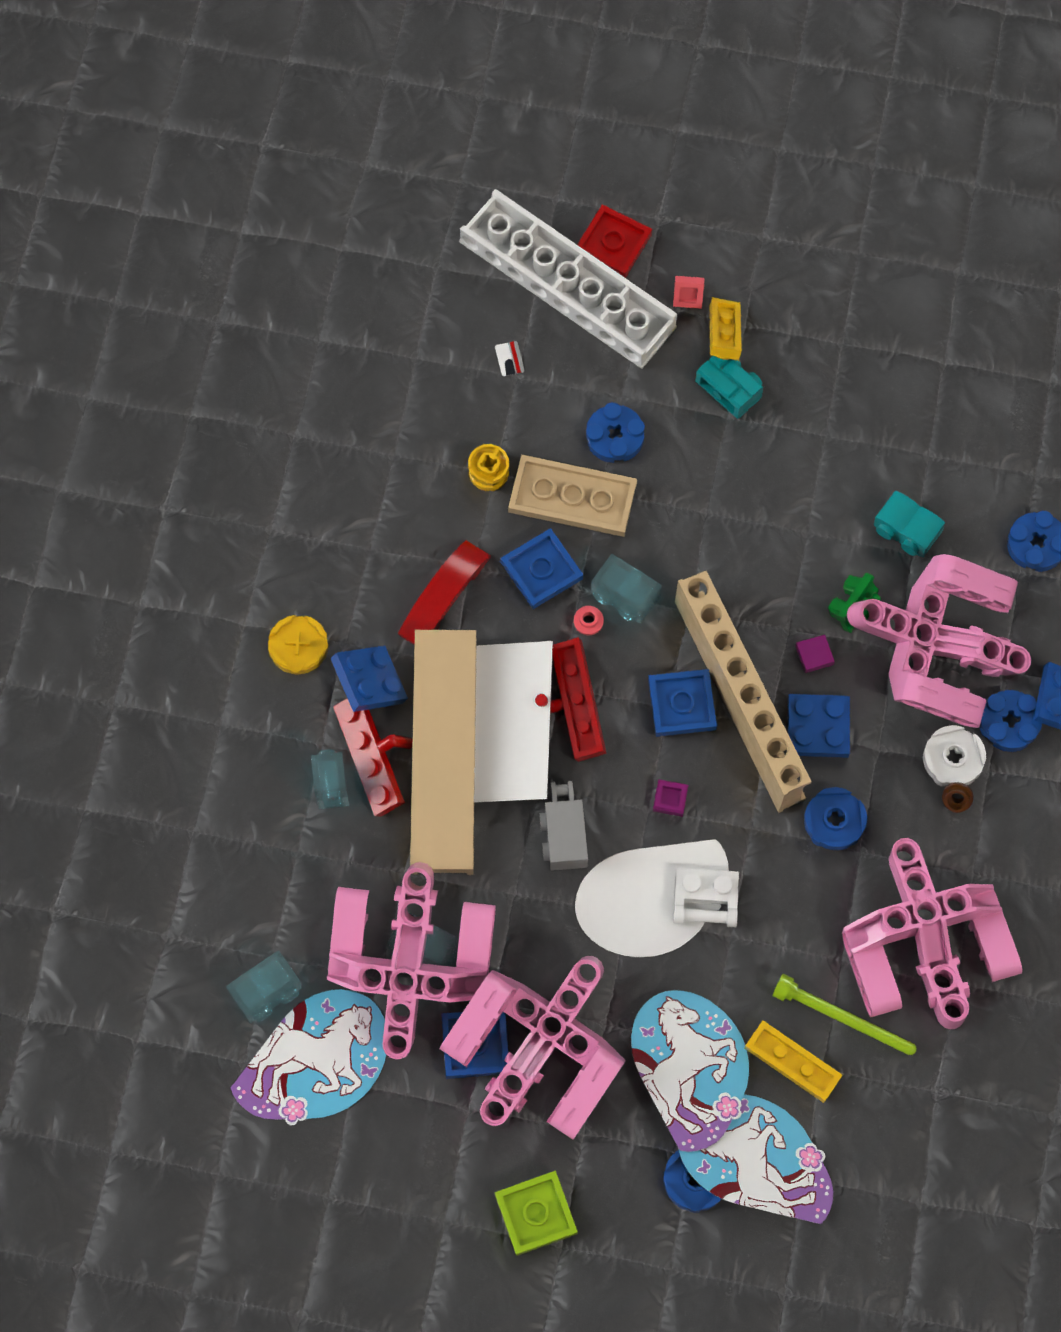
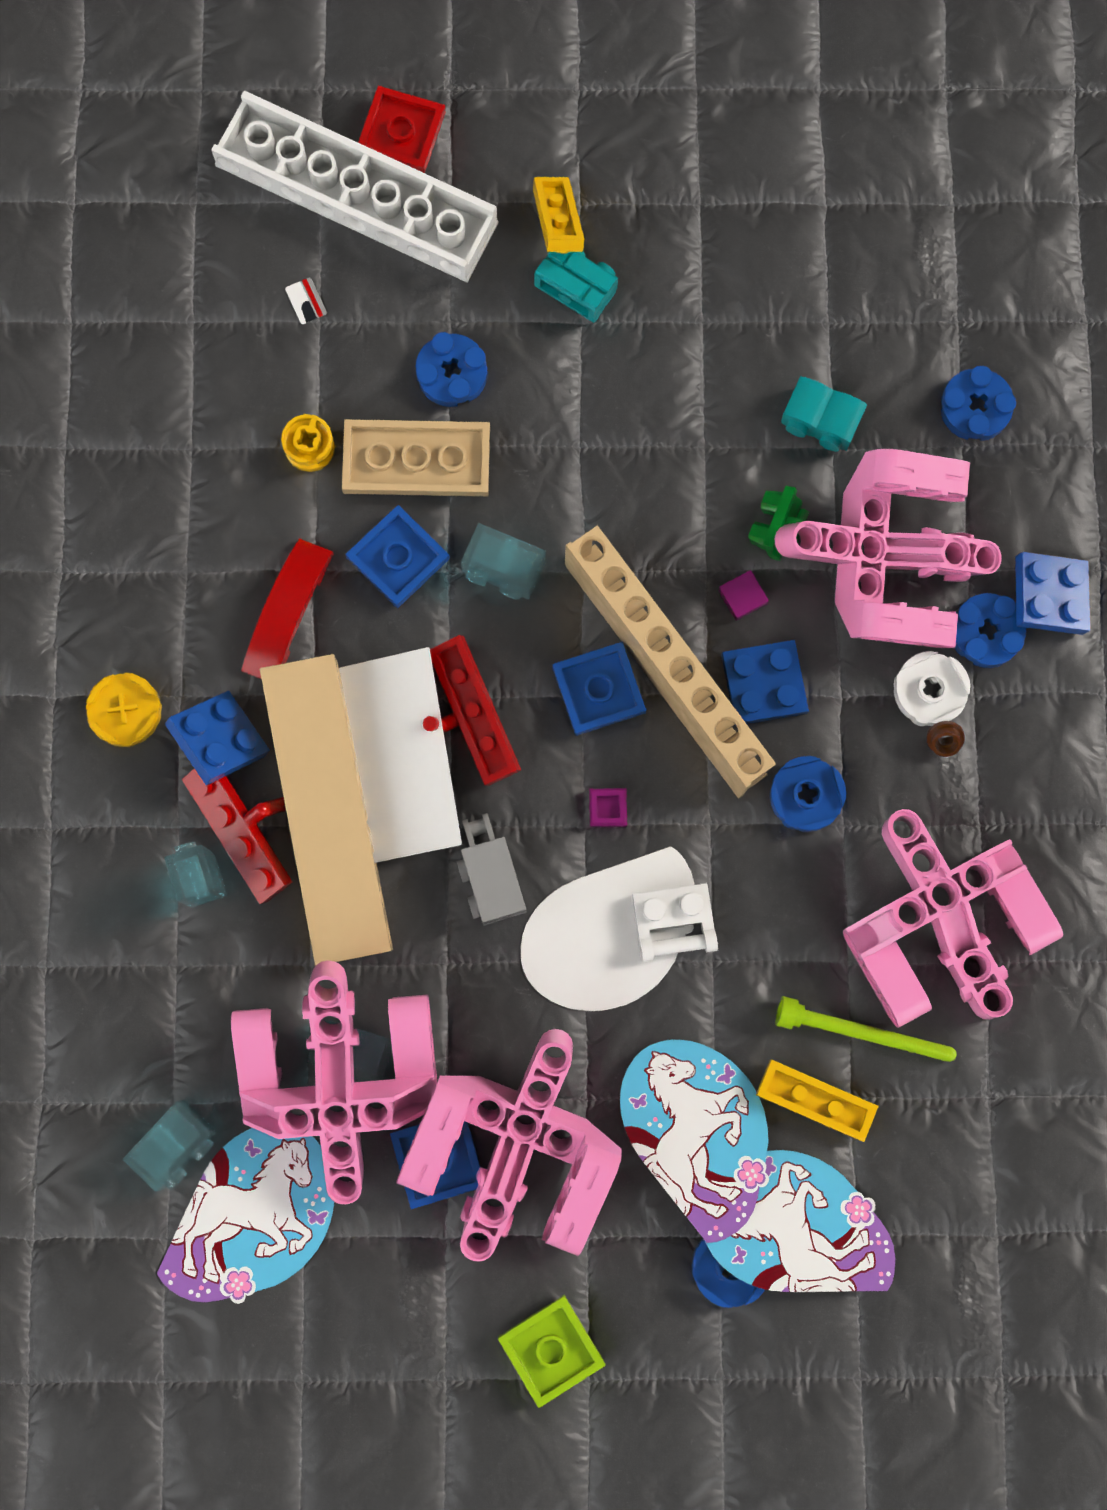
camera: 15 degrees left, 10 degrees up
coral plate [574,606,604,635] -> none
coral tile [673,276,704,309] -> none

